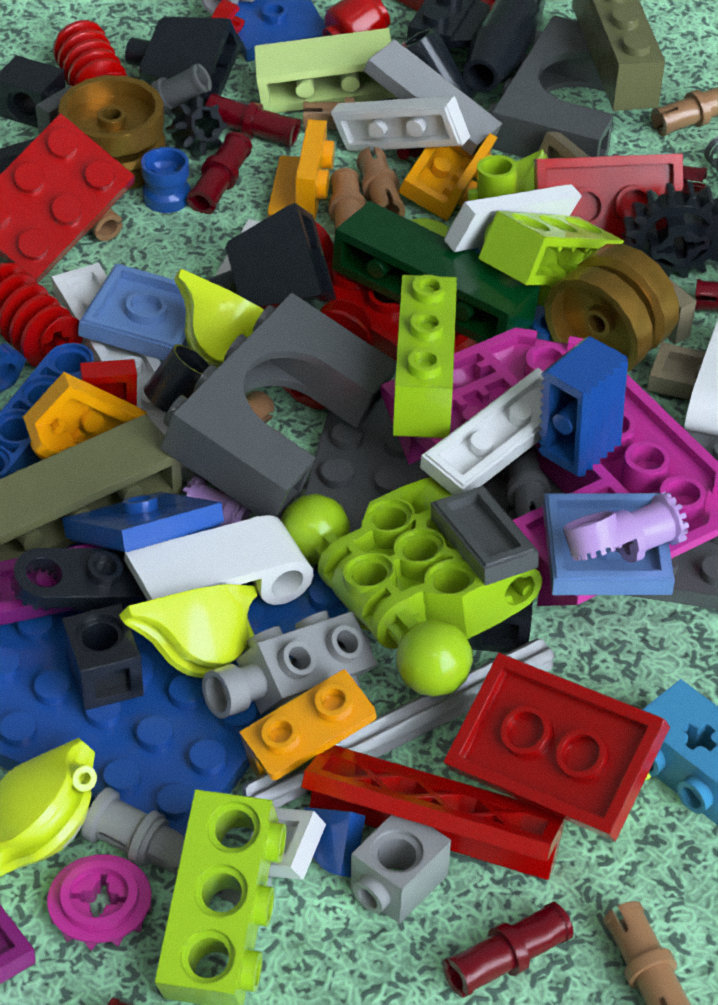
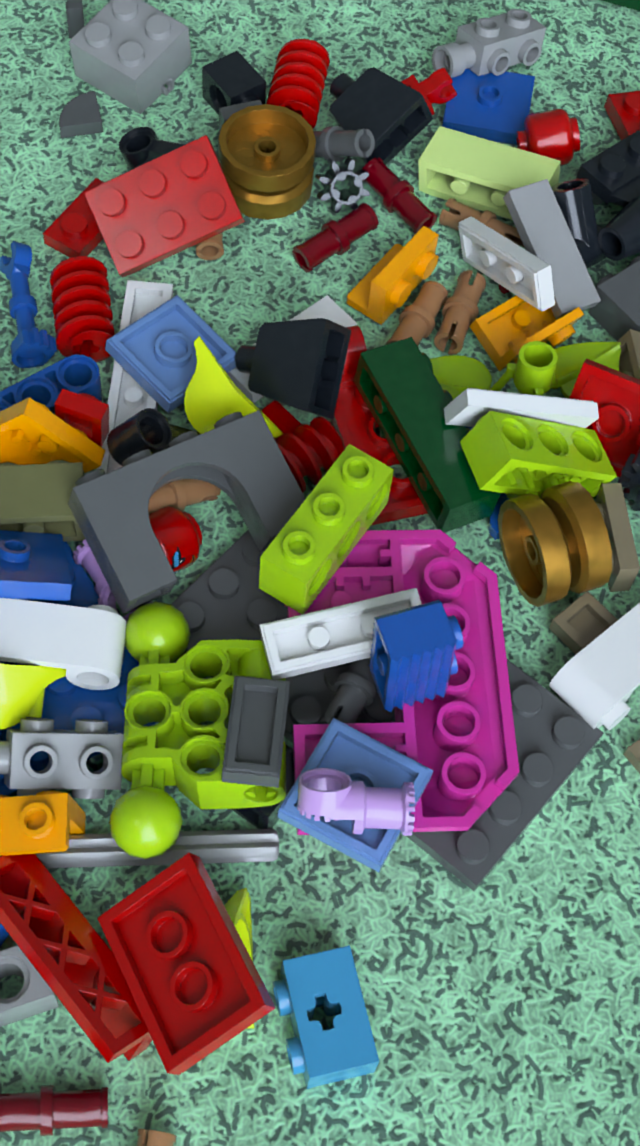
camera: 25 degrees right, 15 degrees up
blue wheel [141,147,190,213] -> none

